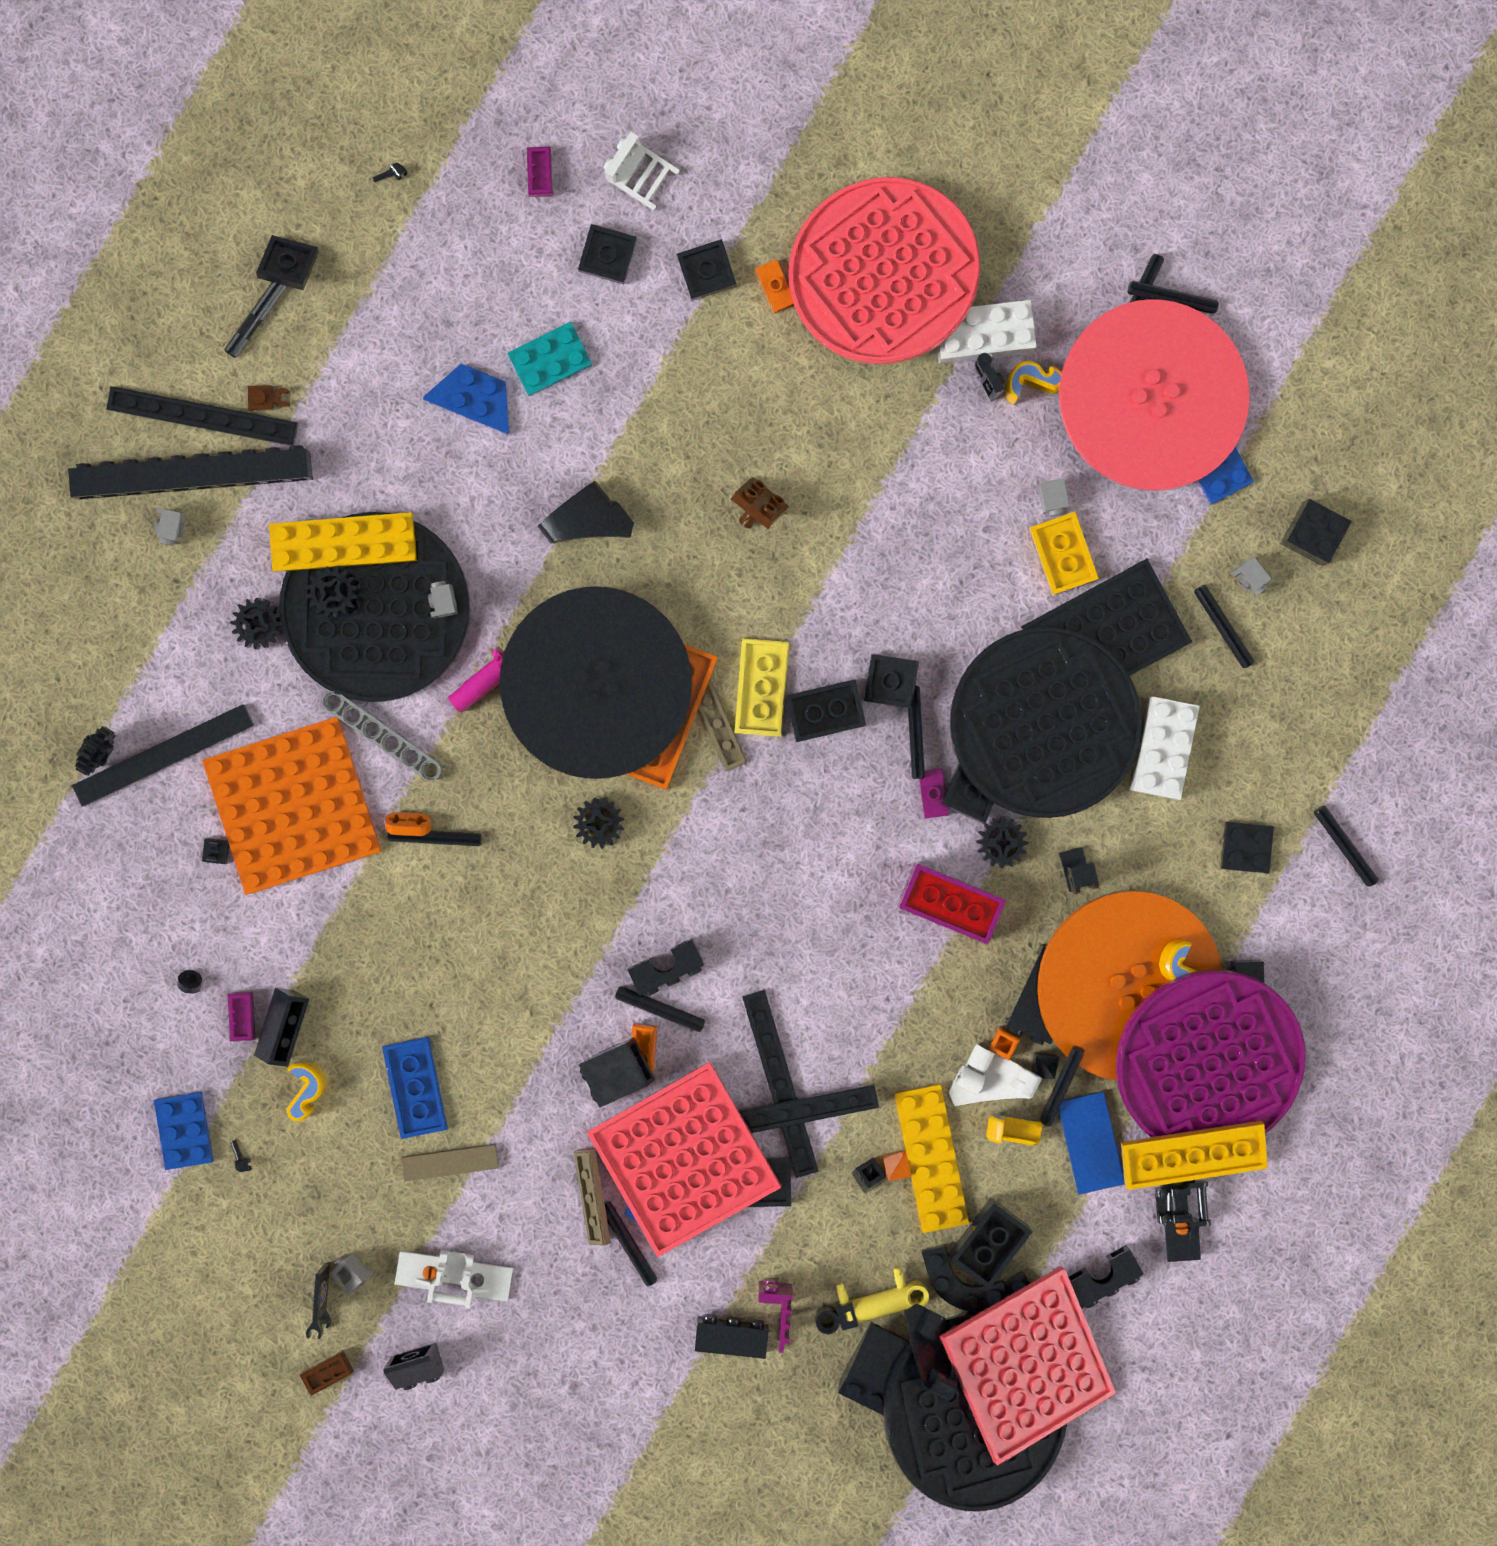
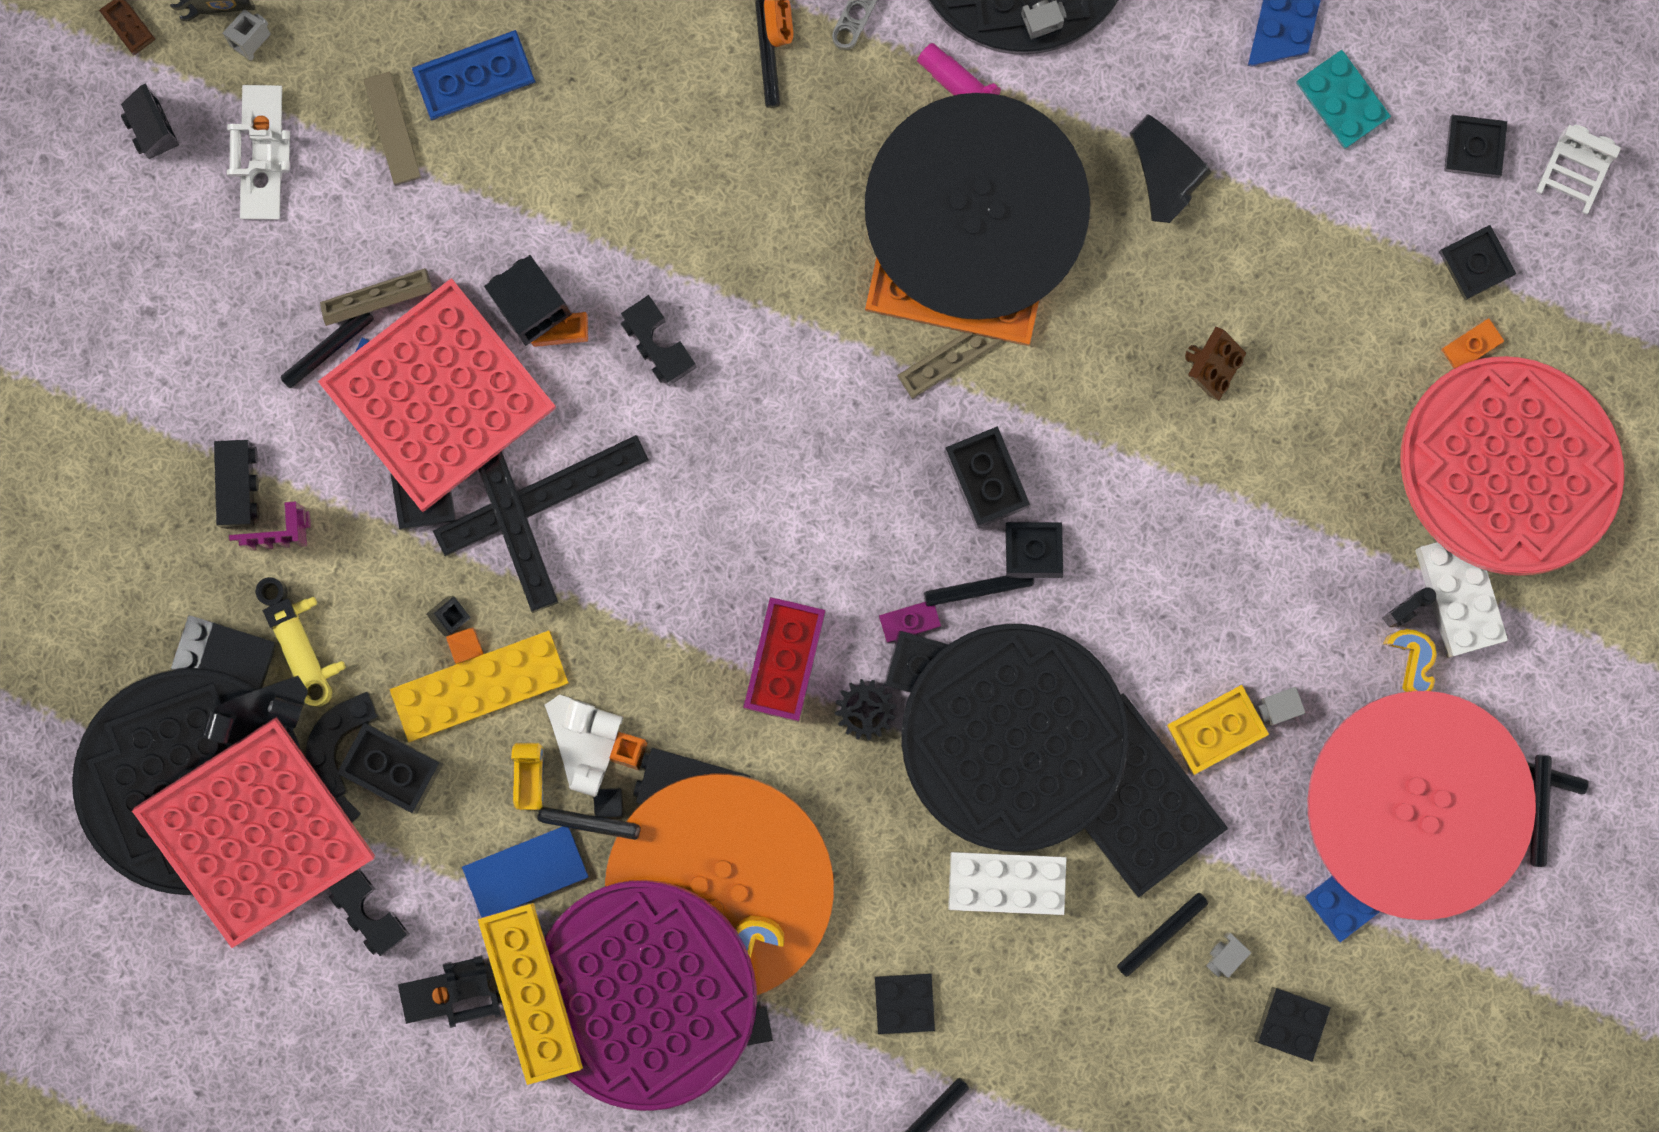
camera: 85 degrees right, 5 degrees down
magenta plate [527,146,553,197] -> none
black gear [573,797,625,849] -> none
black axle [615,986,705,1032] -> none
light yellow tile [735,638,789,737] -> none
black piece [1059,847,1099,894] -> none

